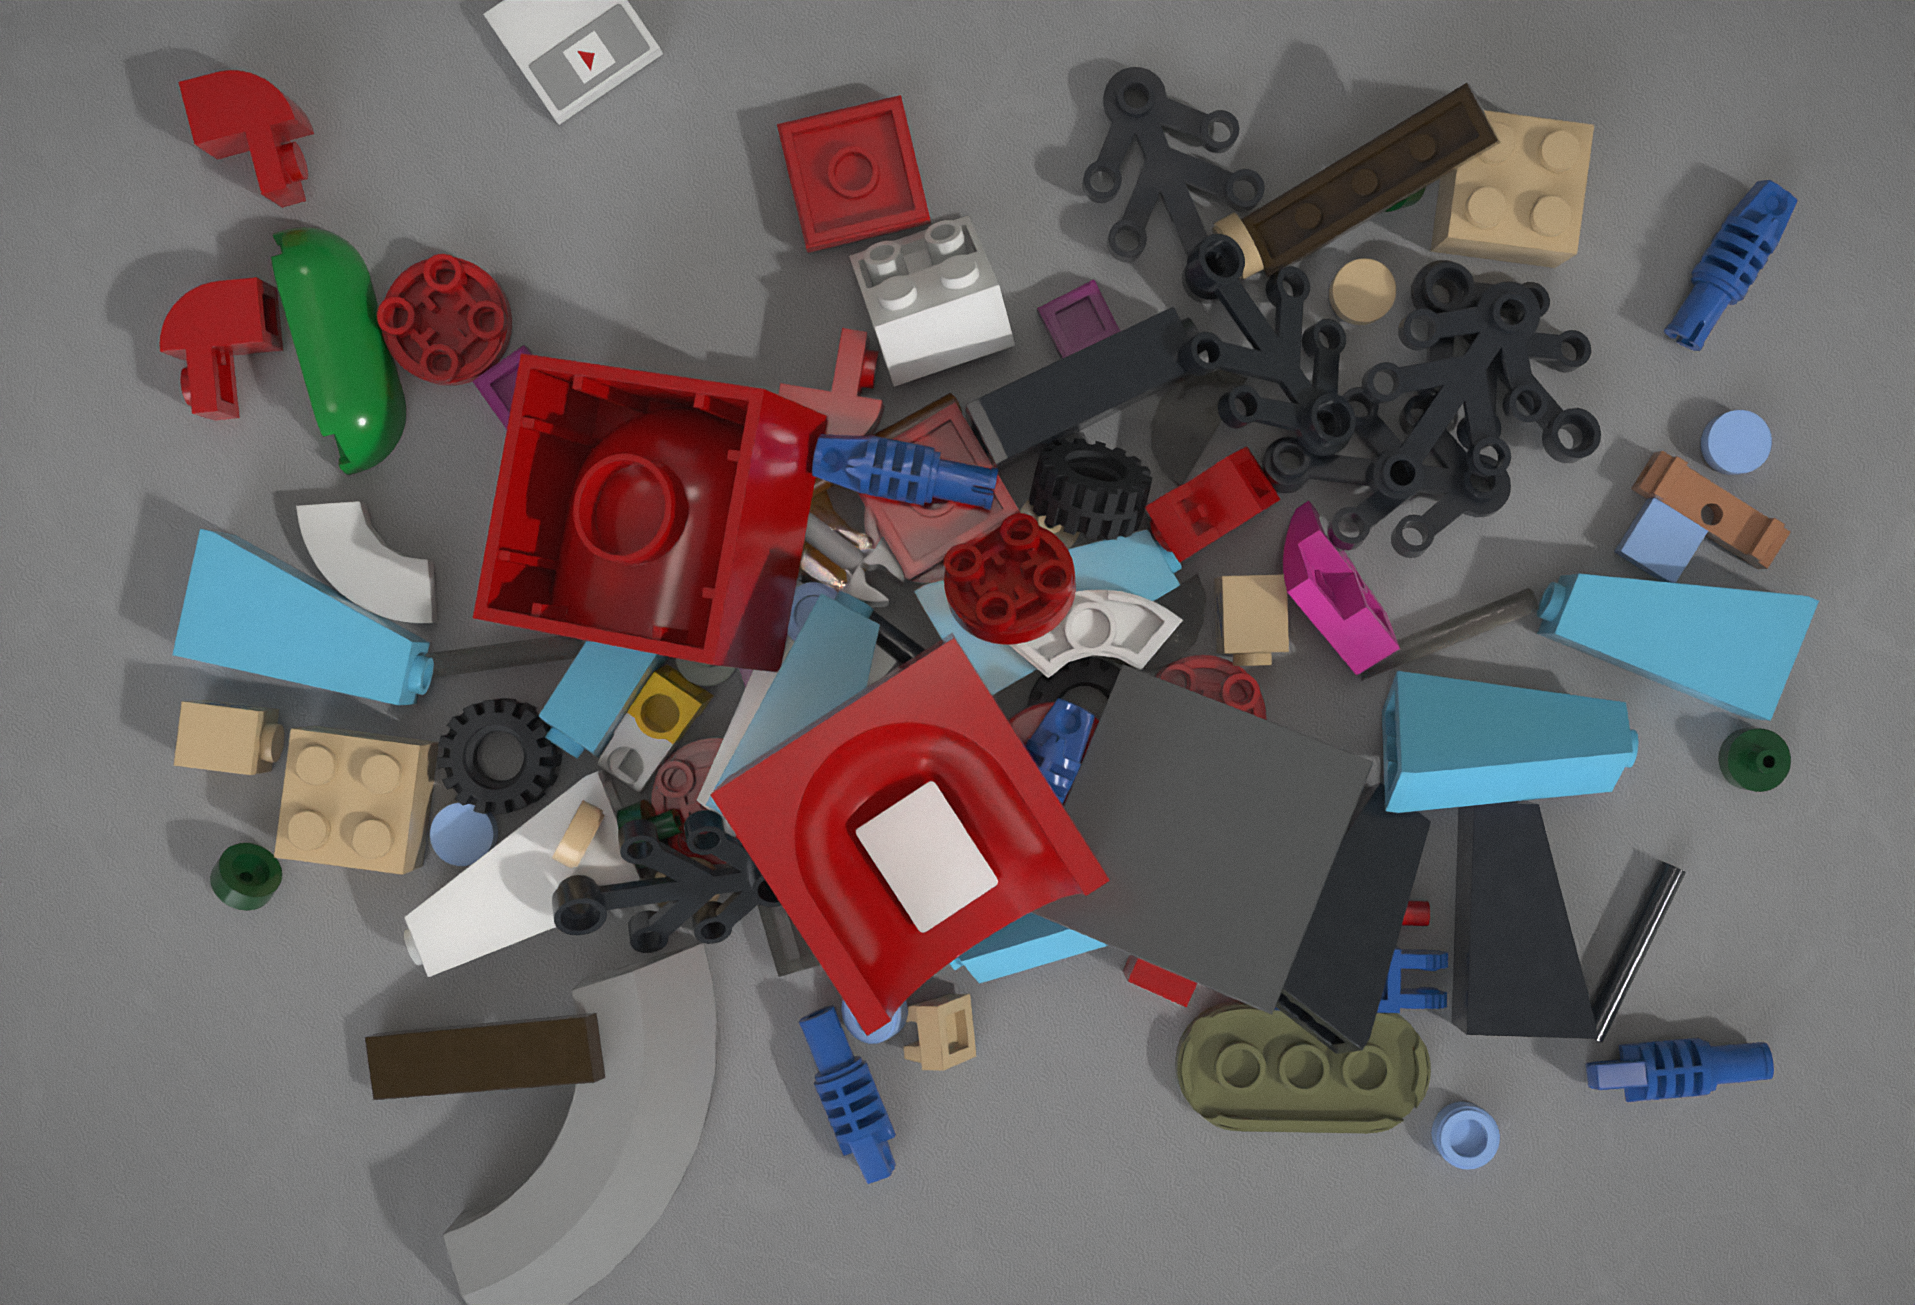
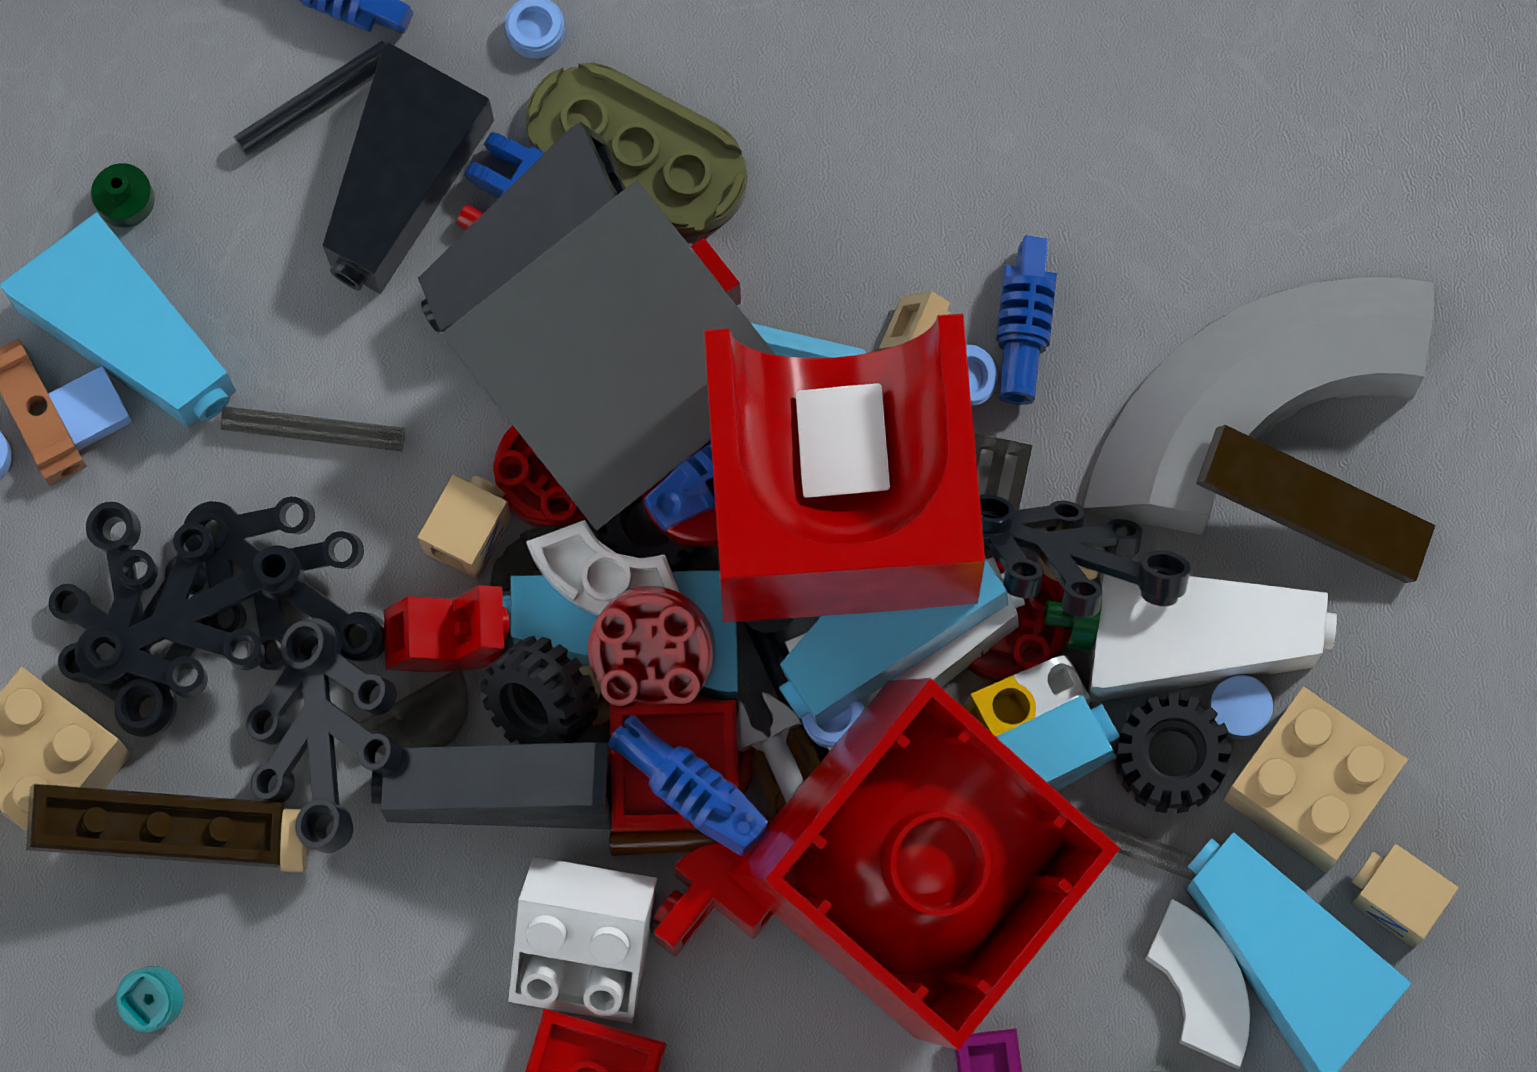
camera: 150 degrees left, 15 degrees down
dark green tile [210,843,282,911] -> none
tan tile [552,800,605,869] -> none
magenta tile [1037,279,1120,359] -> none
black plant [1082,67,1265,304] -> none
dark pink slope [1283,501,1400,676] -> none
tan tile [1329,258,1396,325] -> none
medium azure slope [1382,671,1639,813] -> none
none -> teal tile [116,966,183,1032]

